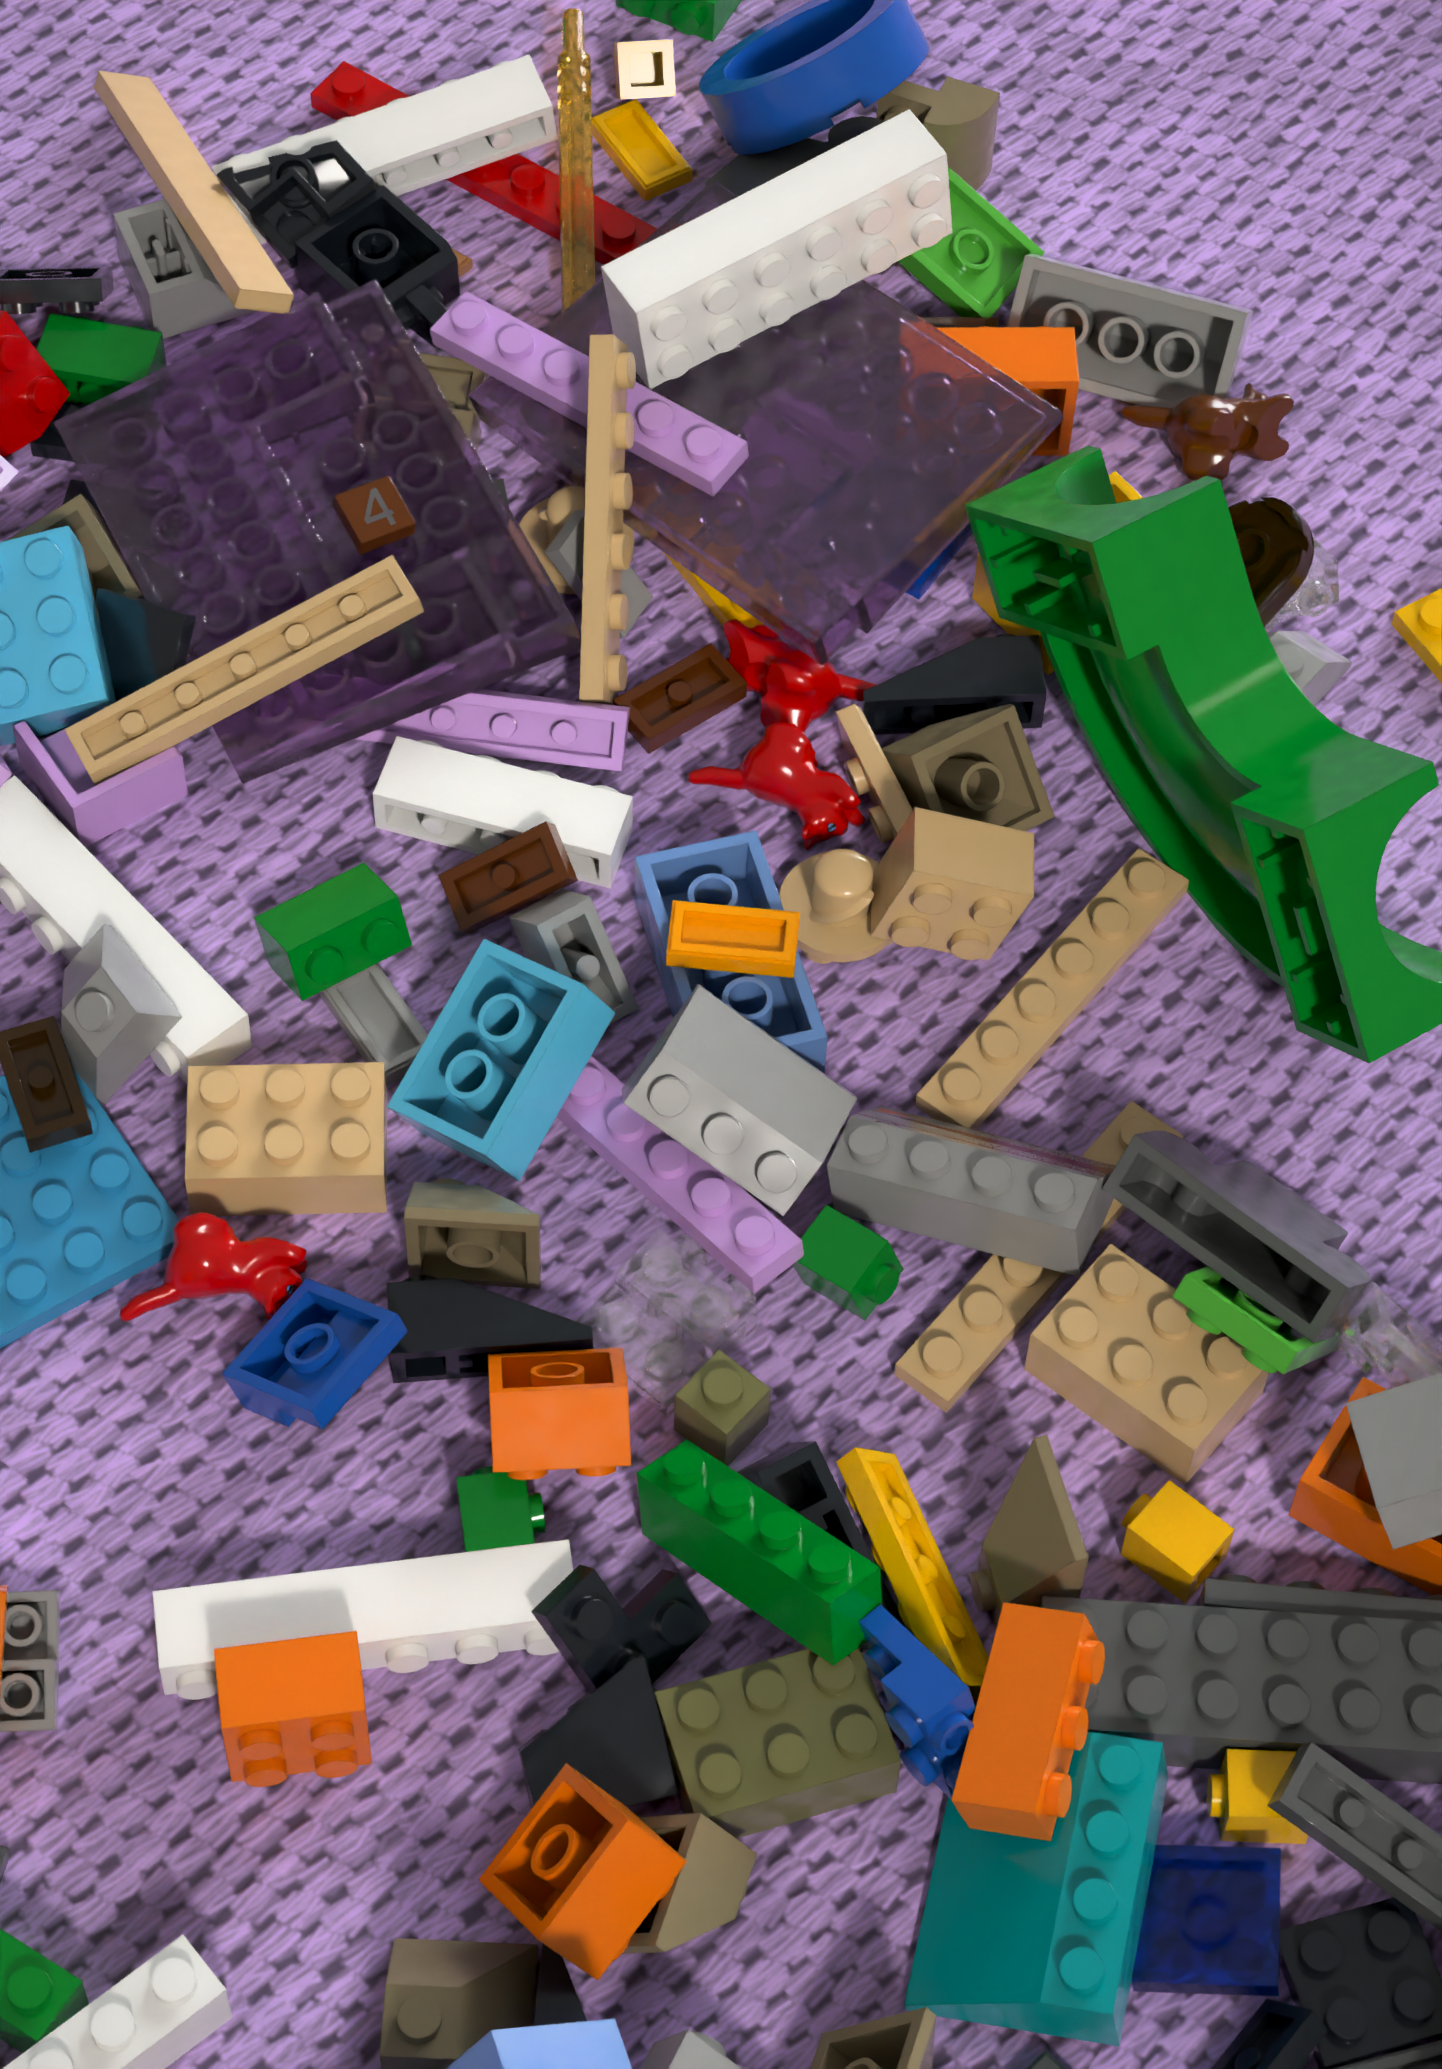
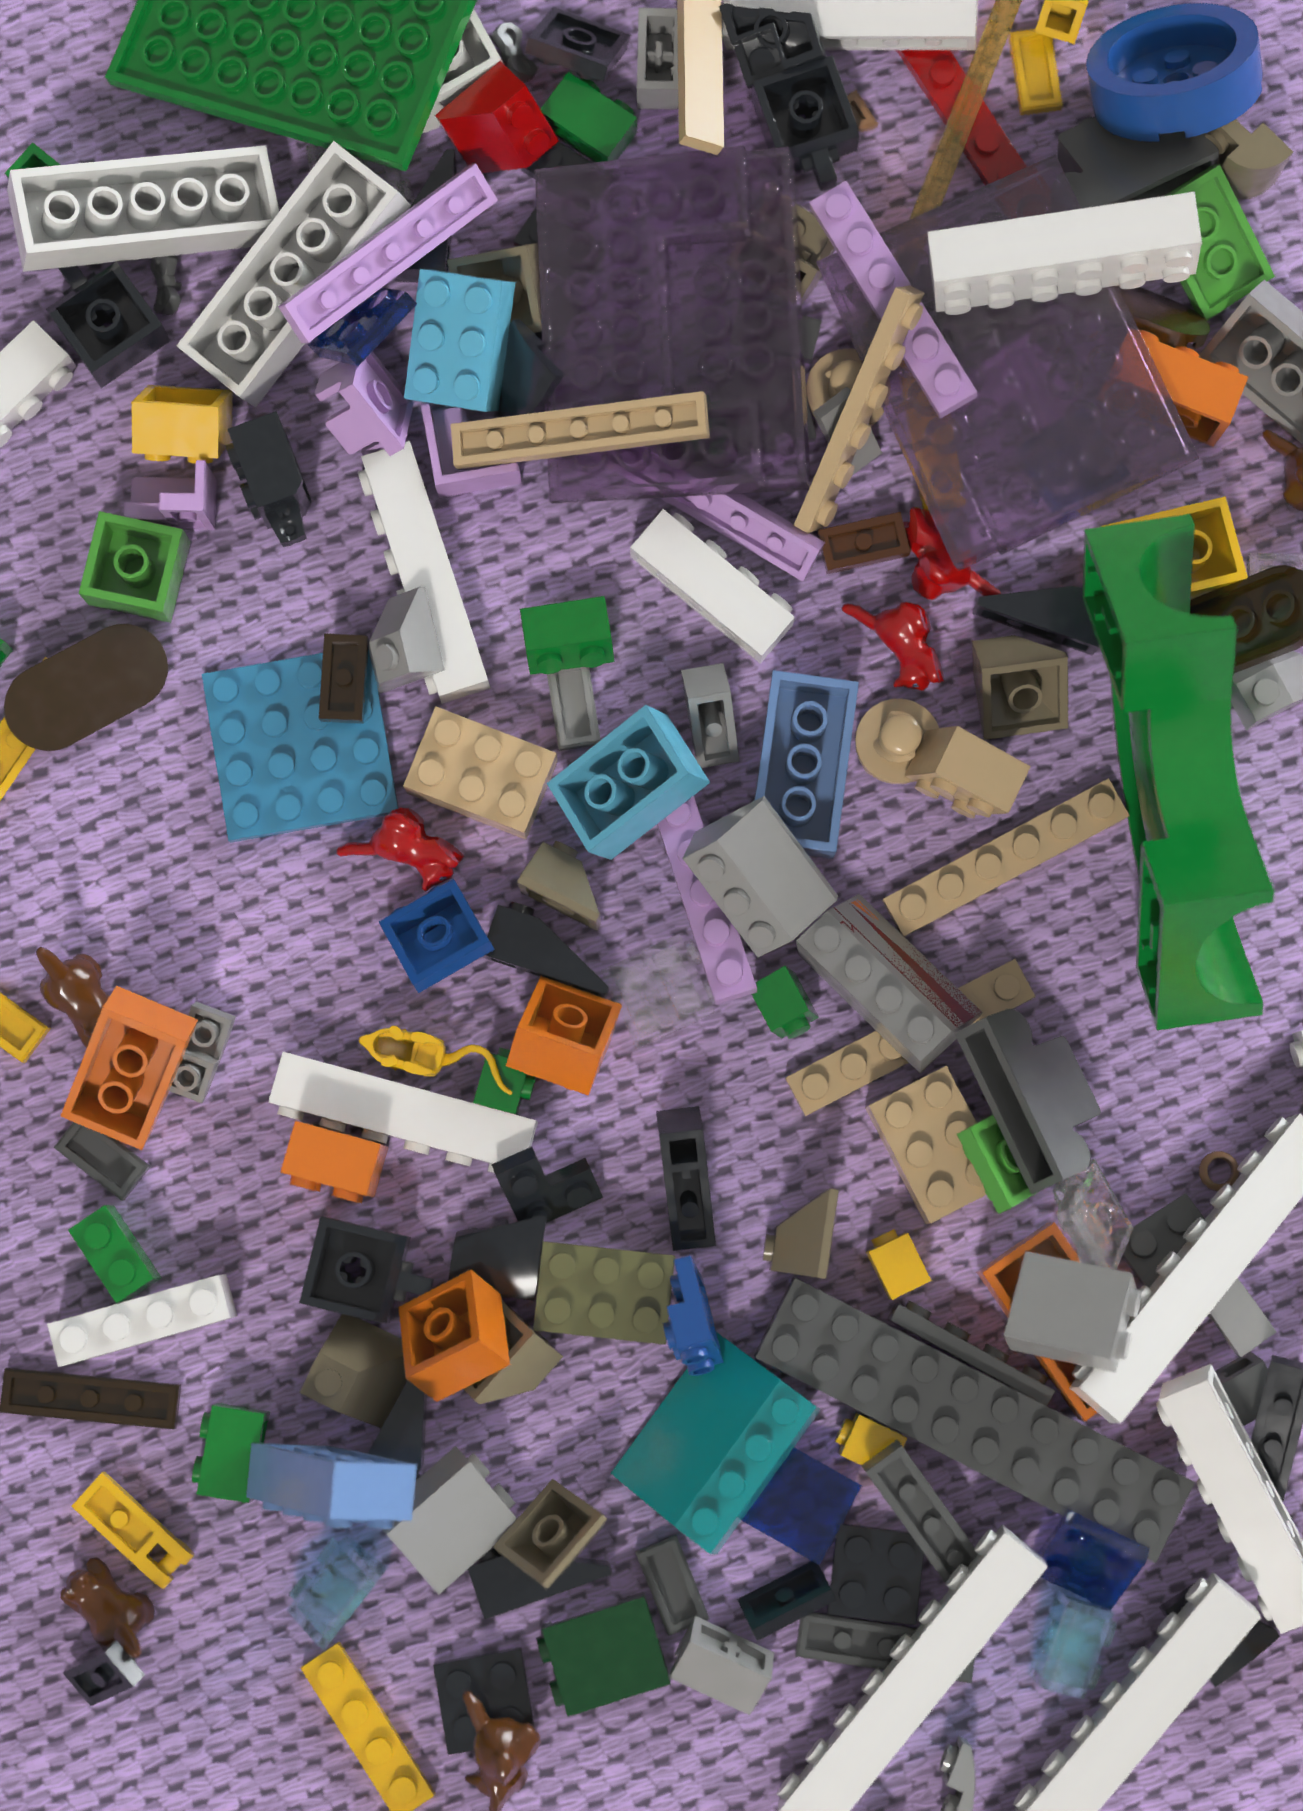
camera: 25 degrees right, 25 degrees up
reddish brown tile [333,476,416,555] -> none
reddish brown plate [438,821,578,934] -> none
green brick [636,1439,882,1666] -> none
light orange tile [666,900,800,978] -> none
olive brick [674,1349,771,1466] -> none
tan plate [836,704,913,843] -> none
yellow plate [836,1447,989,1702] -> none
orange brick [951,1602,1105,1841] -> none
none -> black hinge [299,1216,434,1324]
none -> yellow animal [358,1026,512,1095]

